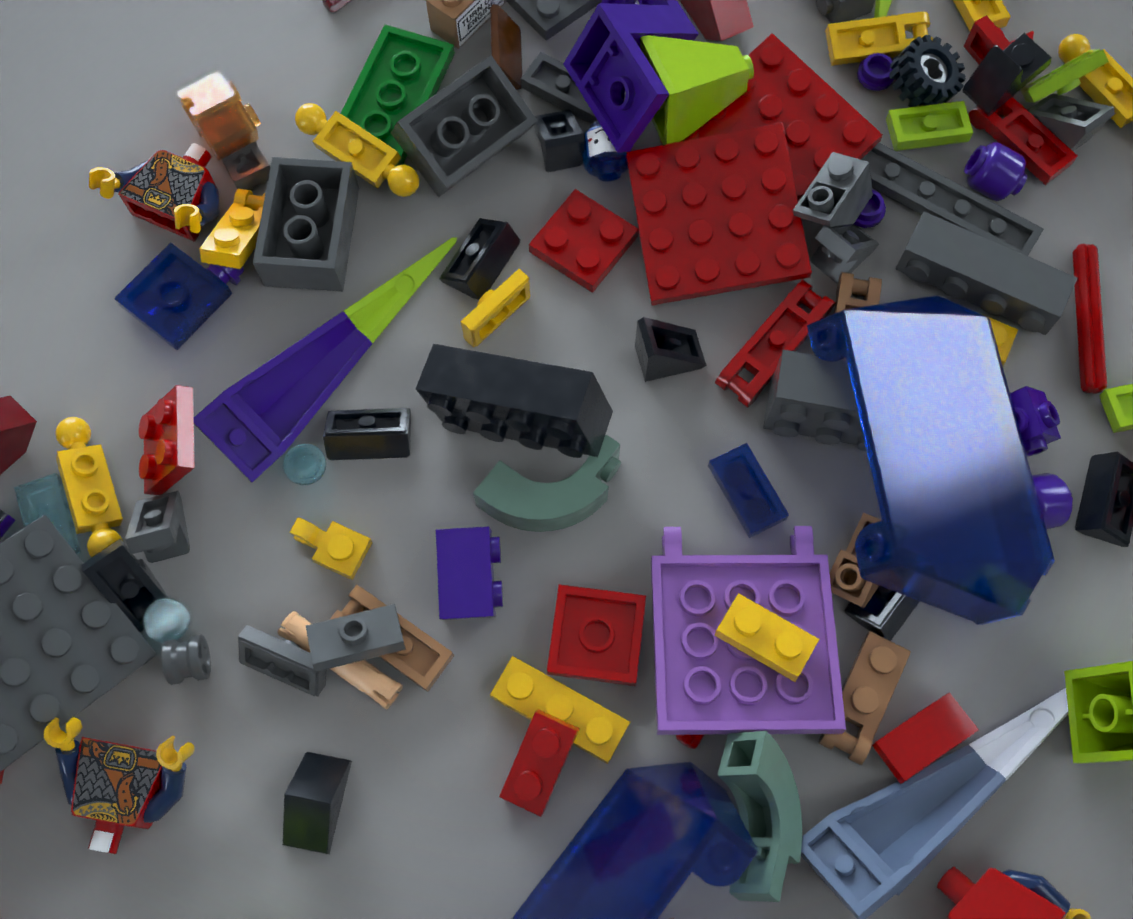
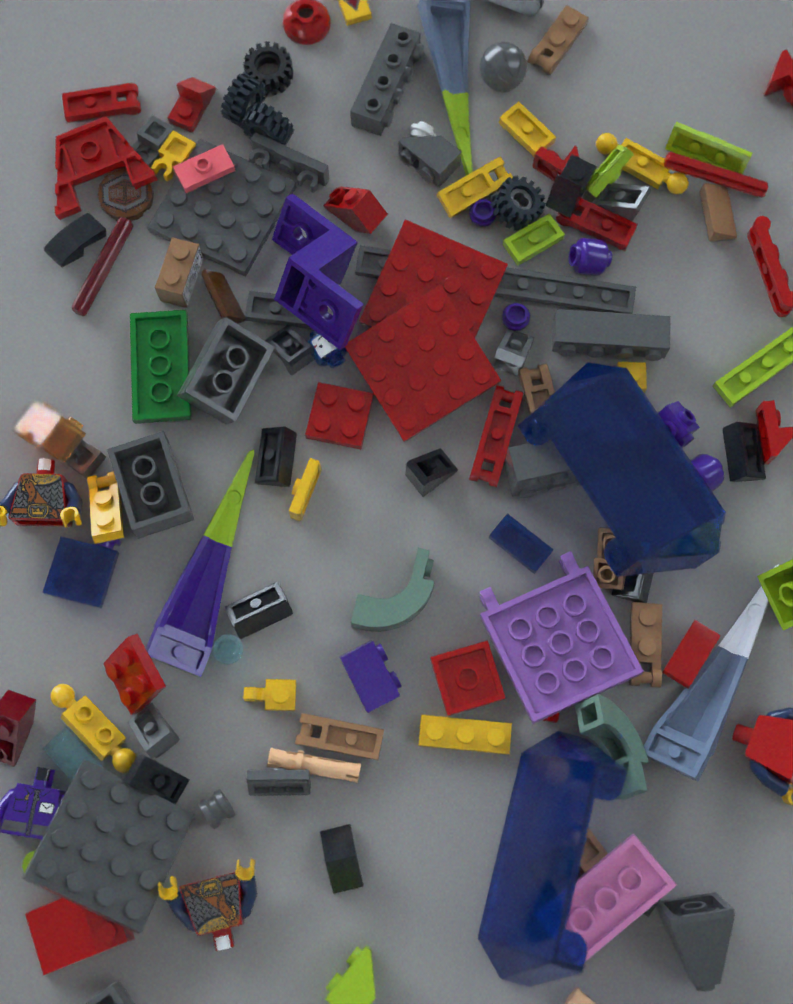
camera: 25 degrees left, 5 degrees up
clear light blue plate [143,598,190,643] -> none
yellow plate [295,103,419,197] -> none
dark grey plate [306,604,405,672] -> none
black brick [416,344,613,458] -> none
red plate [499,709,580,817] -> none
lime slope [640,35,754,145] -> none
yellow plate [714,593,819,682] -> none
dark grey slope [793,152,873,227] -> none
red axle [1072,243,1107,394] -> none

